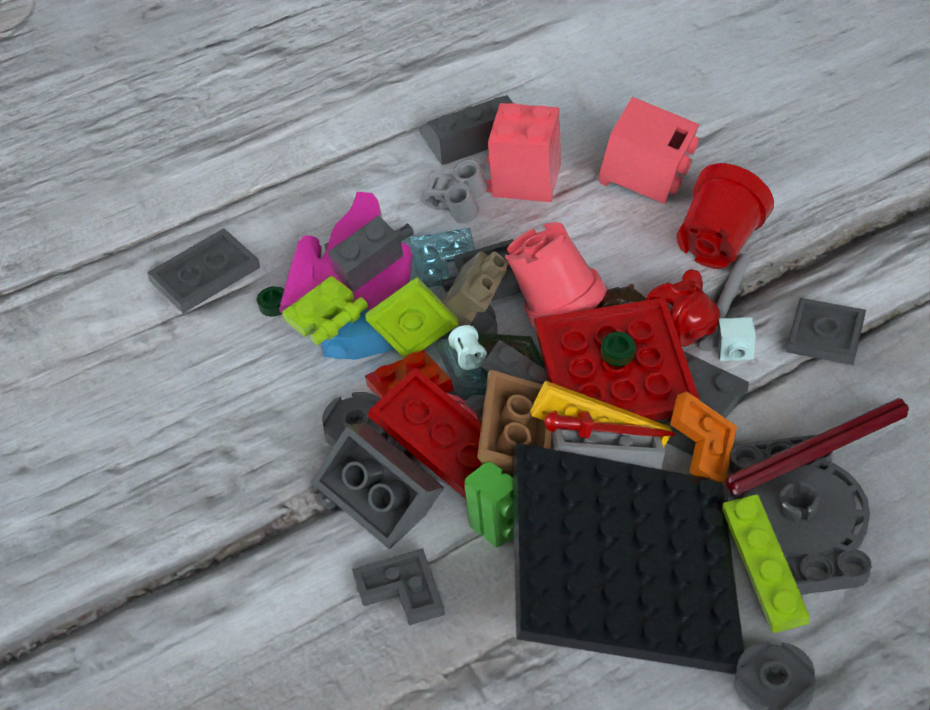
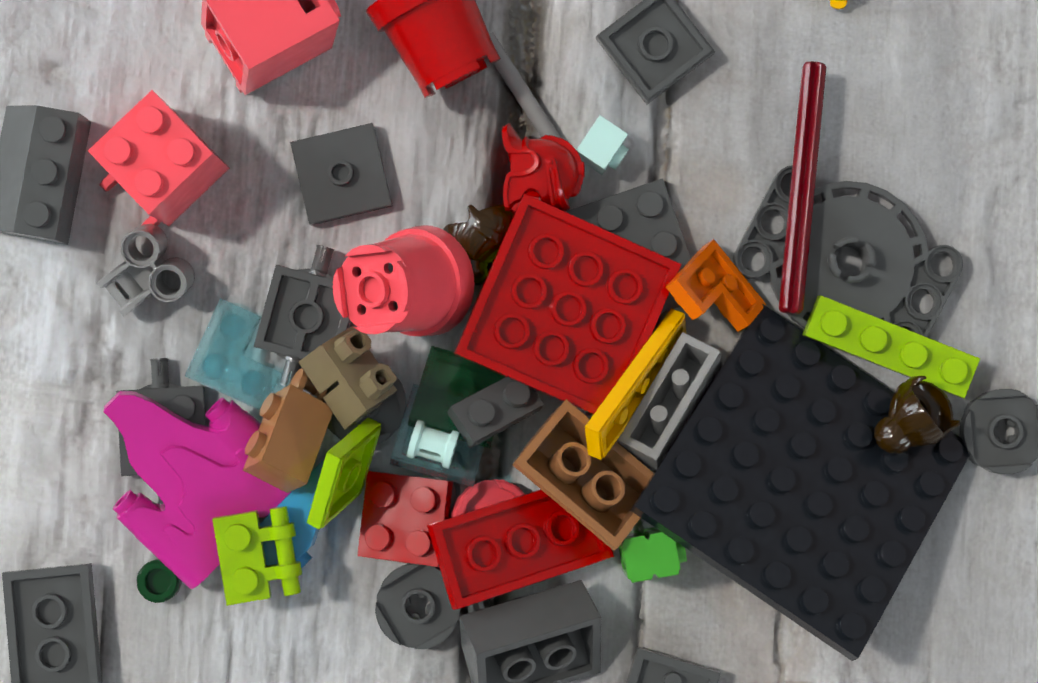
camera: 65 degrees left, 40 degrees up
dark grey brick [328,215,404,293] -> none
red sword [544,411,675,439] -> none
dark green tile [601,332,636,366] -> none
none -> medium nougat brick [243,368,333,493]
none -> dark grey plate [290,123,393,226]
none -> dark brown piece [874,376,960,454]

